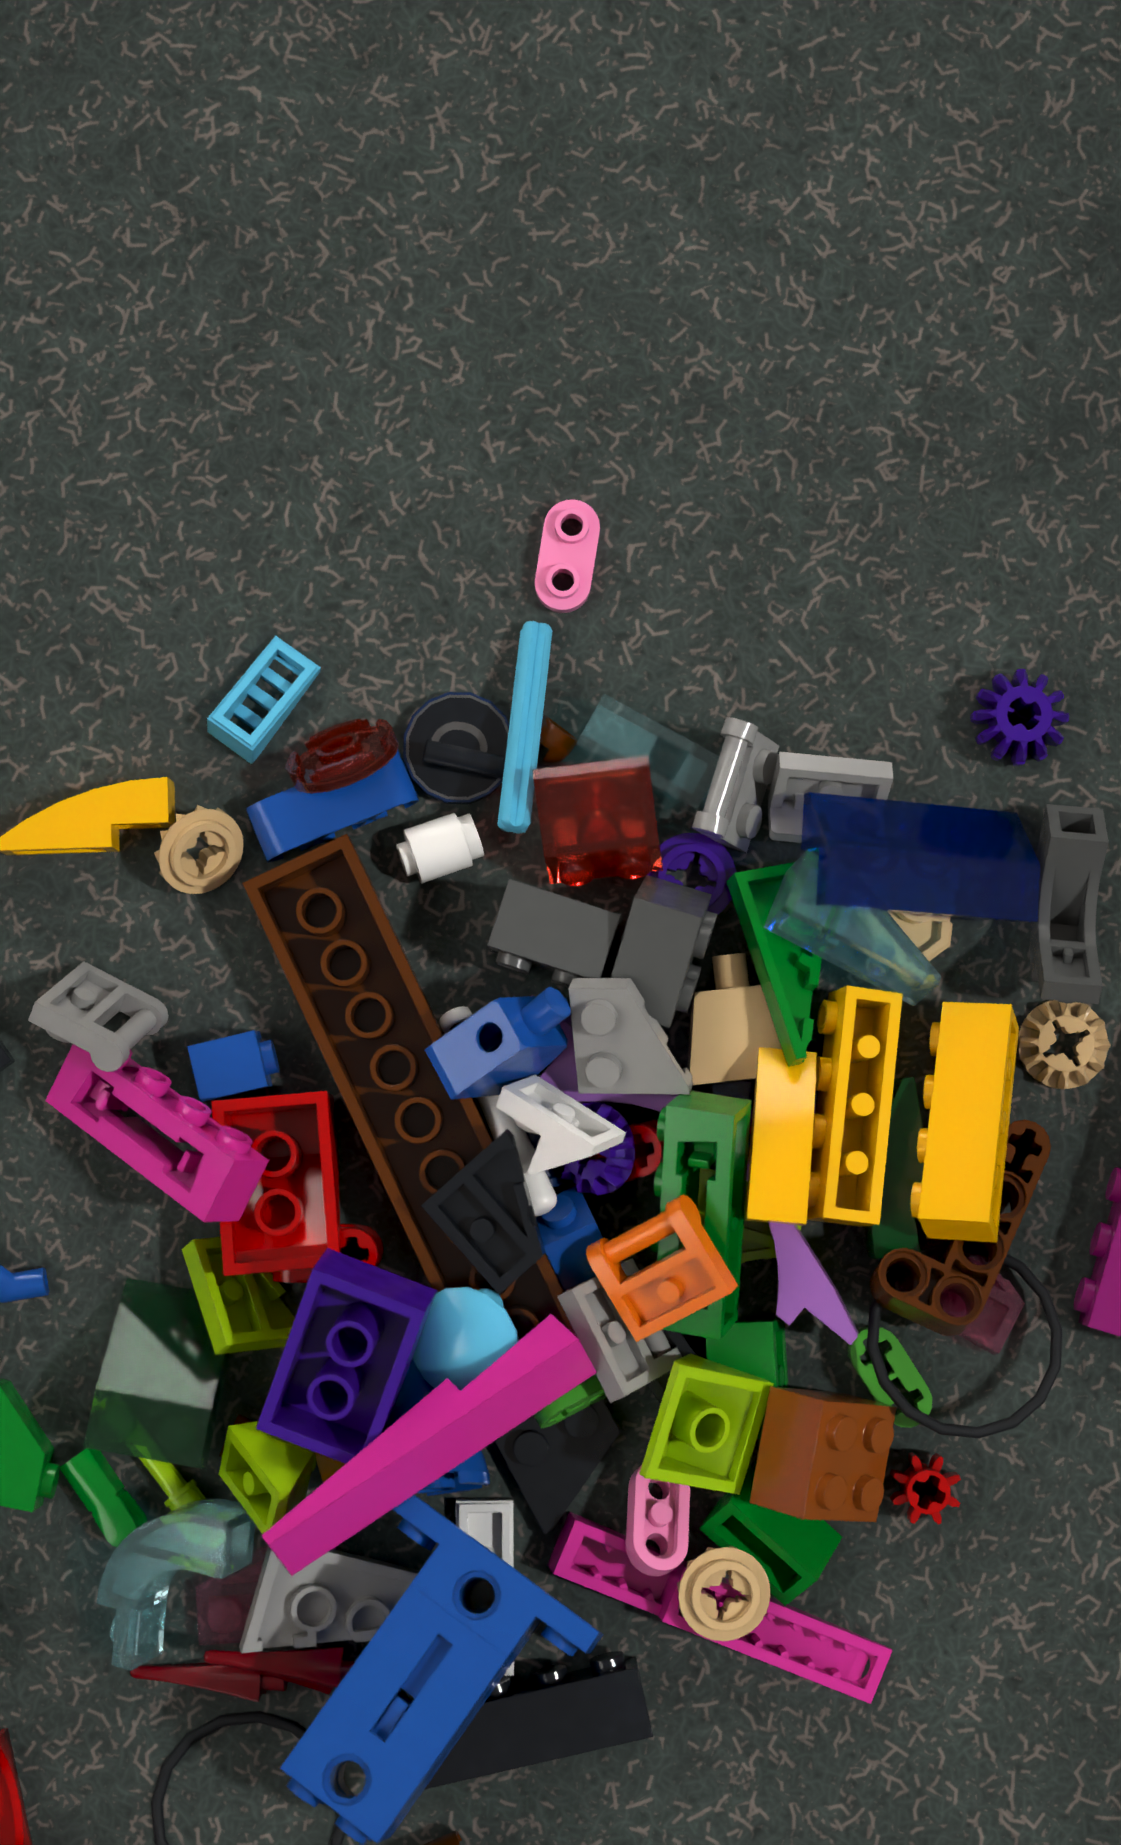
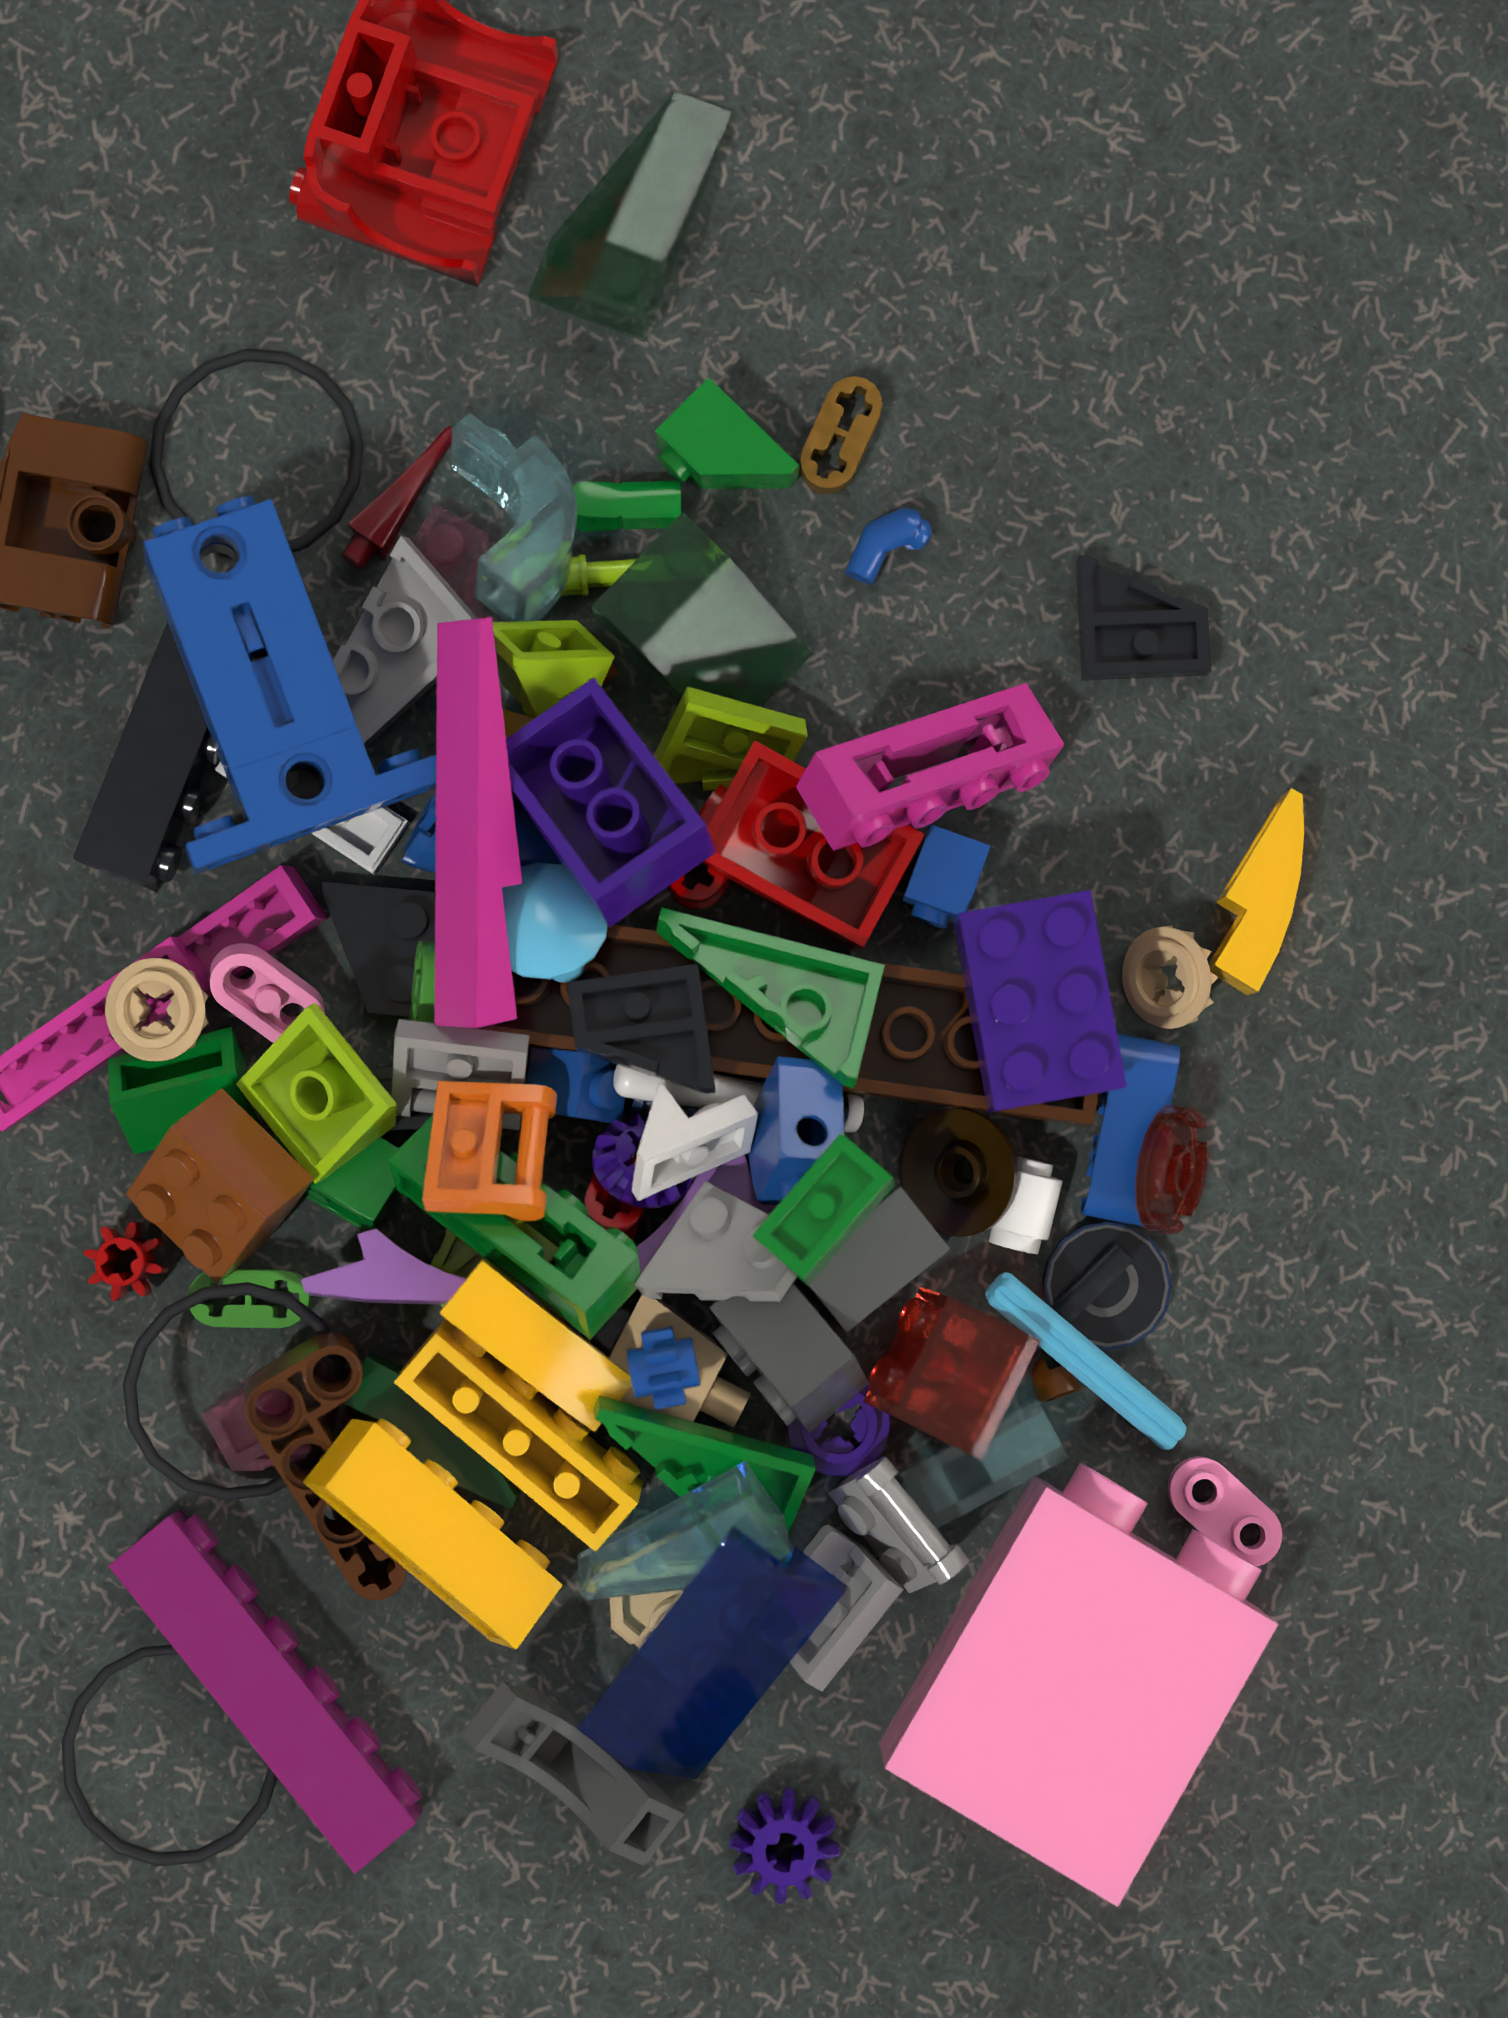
camera: 125 degrees right, 0 degrees up
light grey plate [28,961,168,1072] -> none
dark red piece [204,1647,356,1695] -> none
medium azure slope [207,636,321,764] -> none
tan gear [1018,1000,1111,1089] -> none
none -> blue gear [627,1326,701,1410]
none -> green wing [656,908,885,1088]
none -> green panel [752,1133,895,1285]
none -> bright pink brick [879,1463,1278,1907]
none -> dark brown dish [900,1108,1018,1237]
none -> dark purple brick [953,890,1127,1113]

